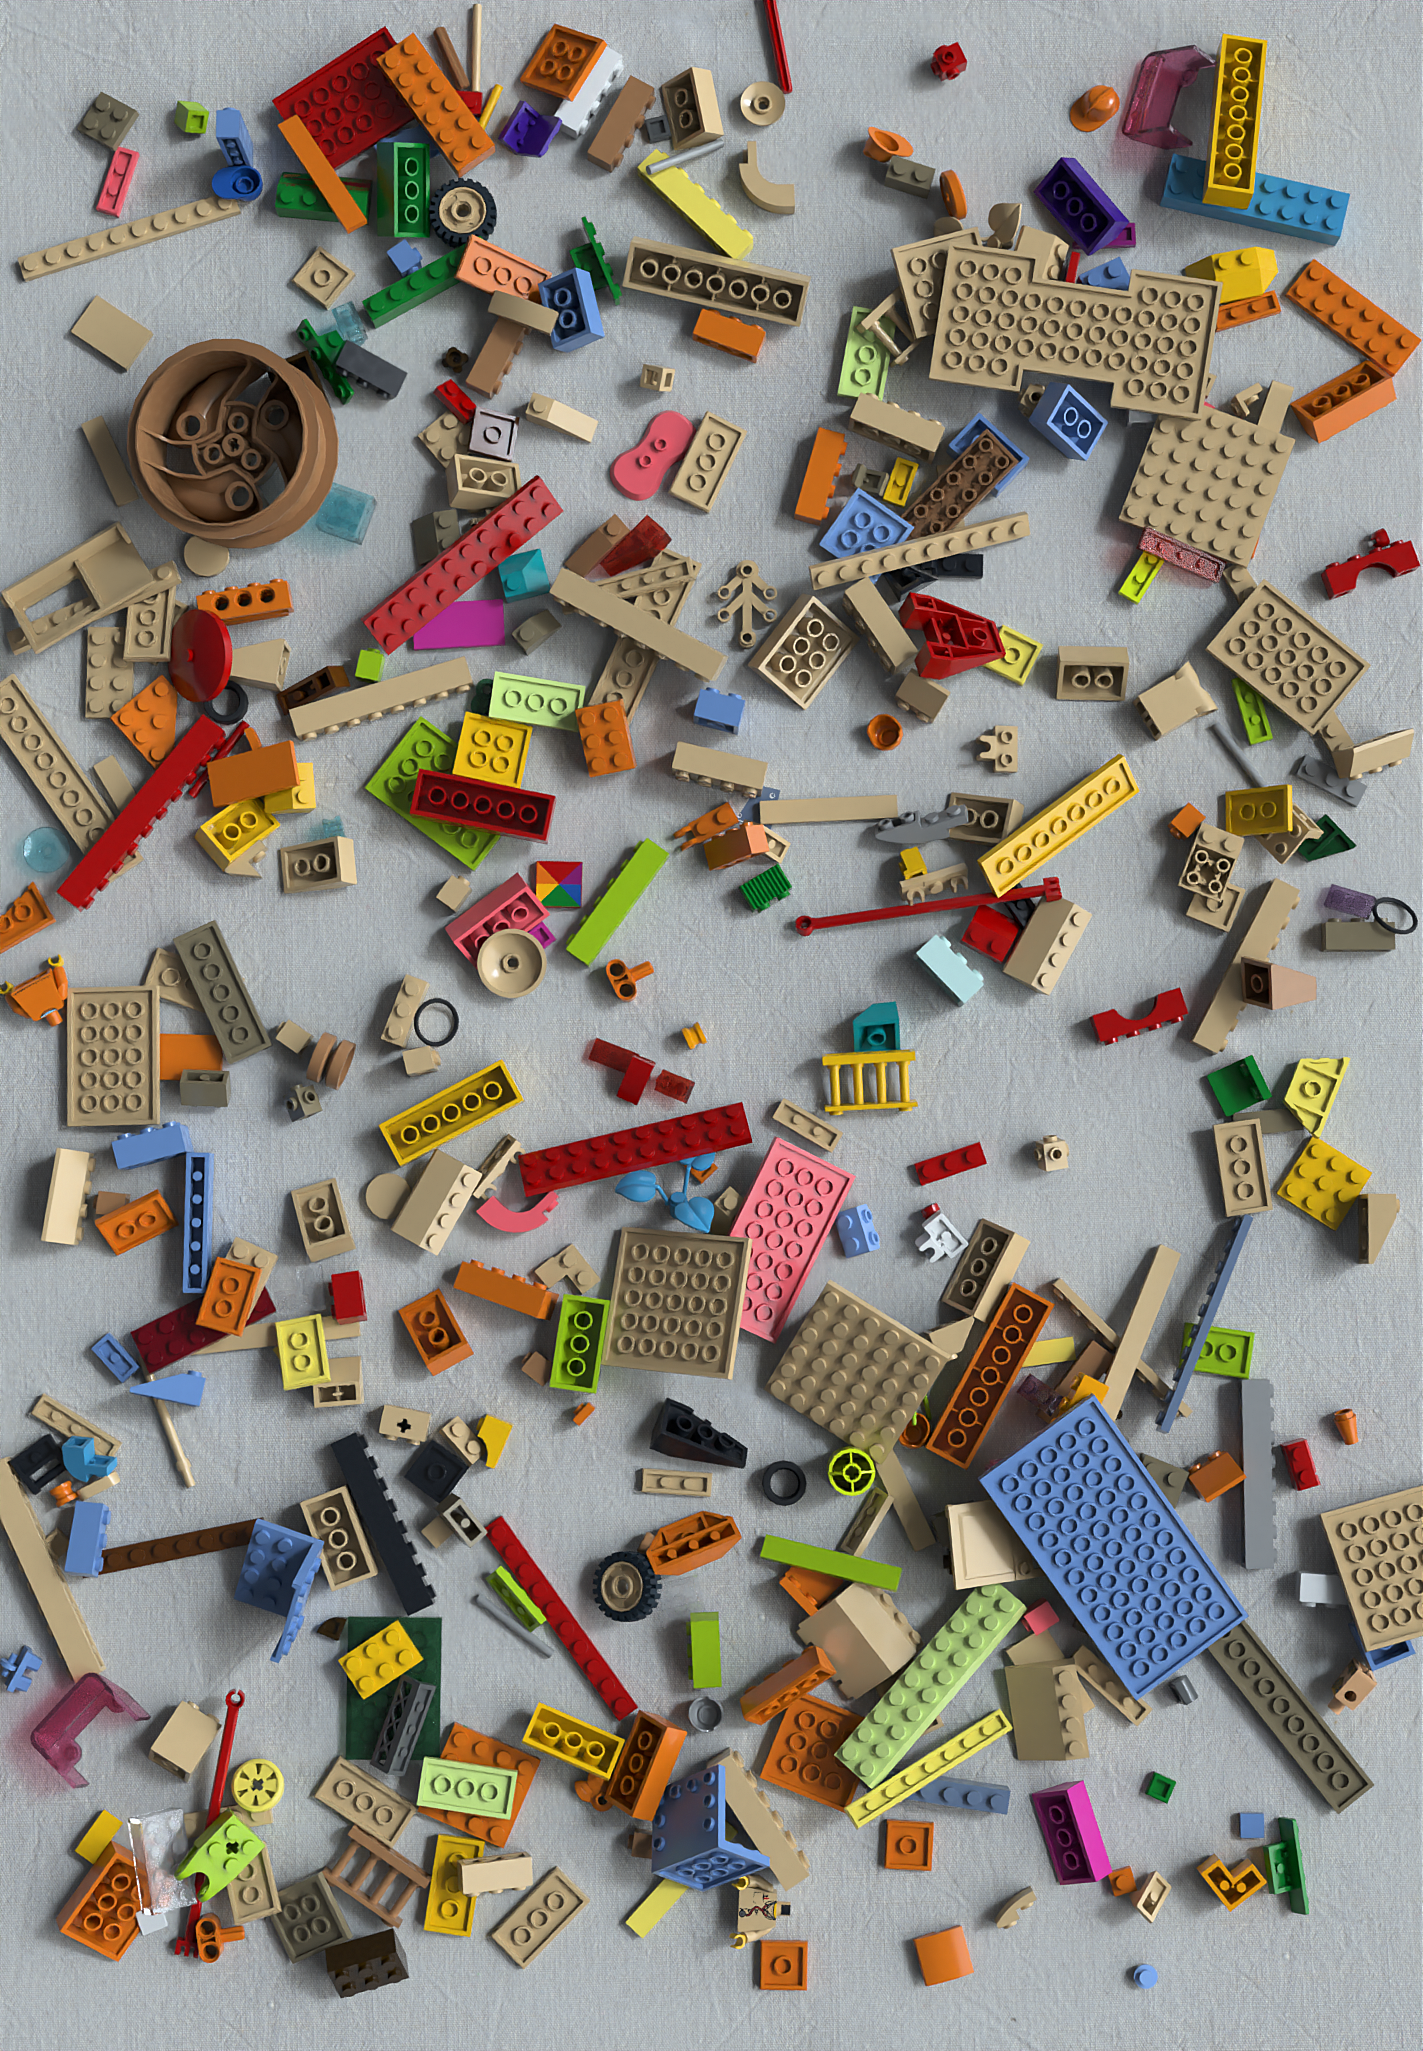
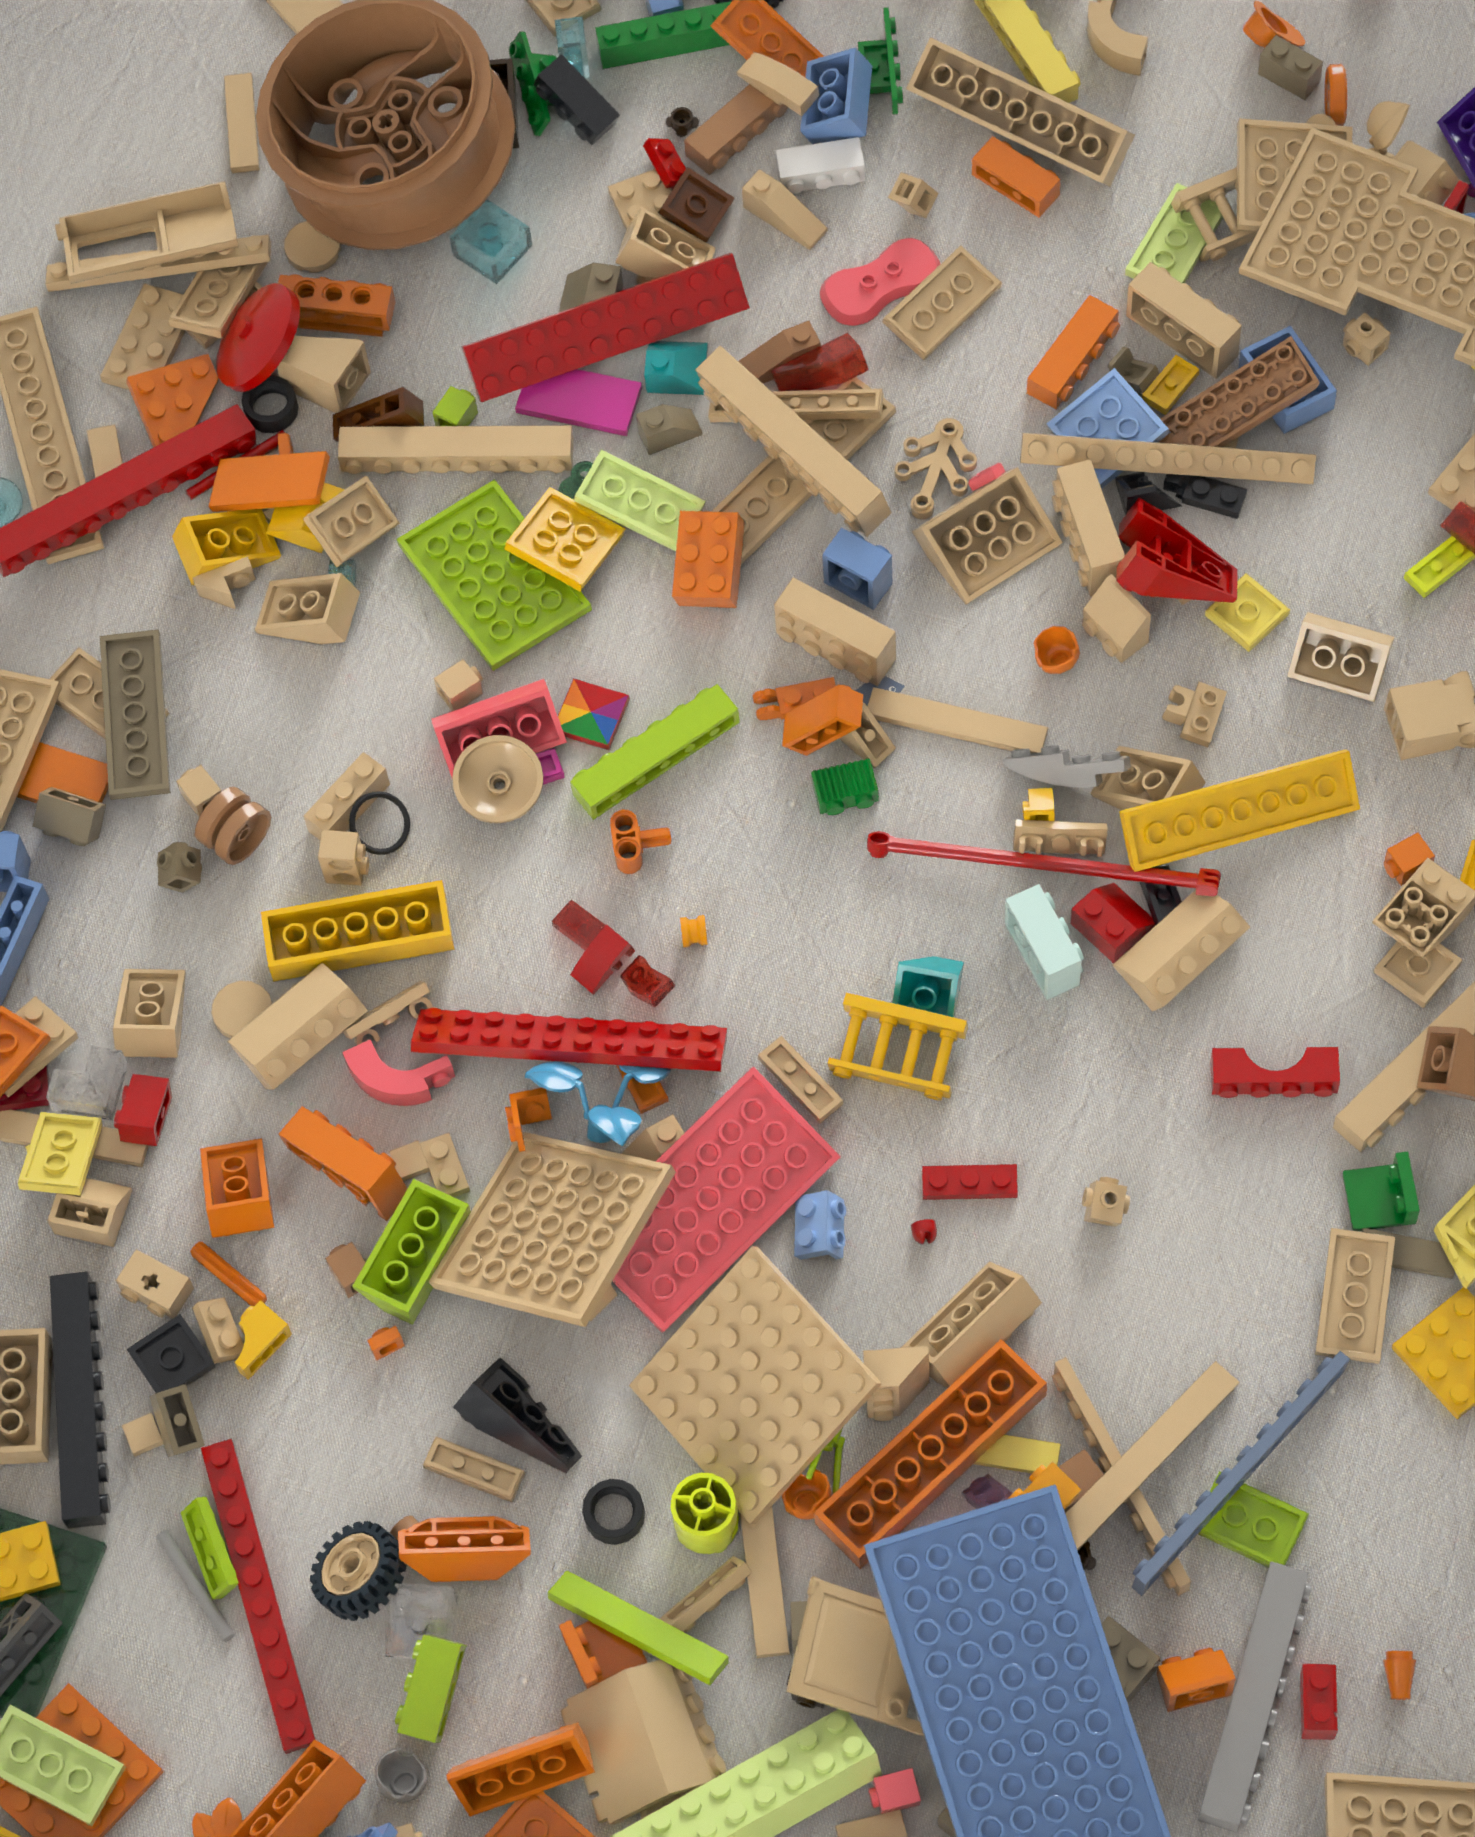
camera: 25 degrees right, 20 degrees down
red brick [410,768,557,845] -> none
yellow slope [521,1702,625,1781] -> none
white plate [915,1210,969,1263] -> none
medium blue brick [1028,382,1108,461] -> none
none -> orange axle [190,1241,267,1306]
none -> tan tile [303,475,400,567]
none -> orange bracket [505,1088,552,1152]
none -> white brick [775,137,865,194]
none -> coral tile [968,463,1006,491]

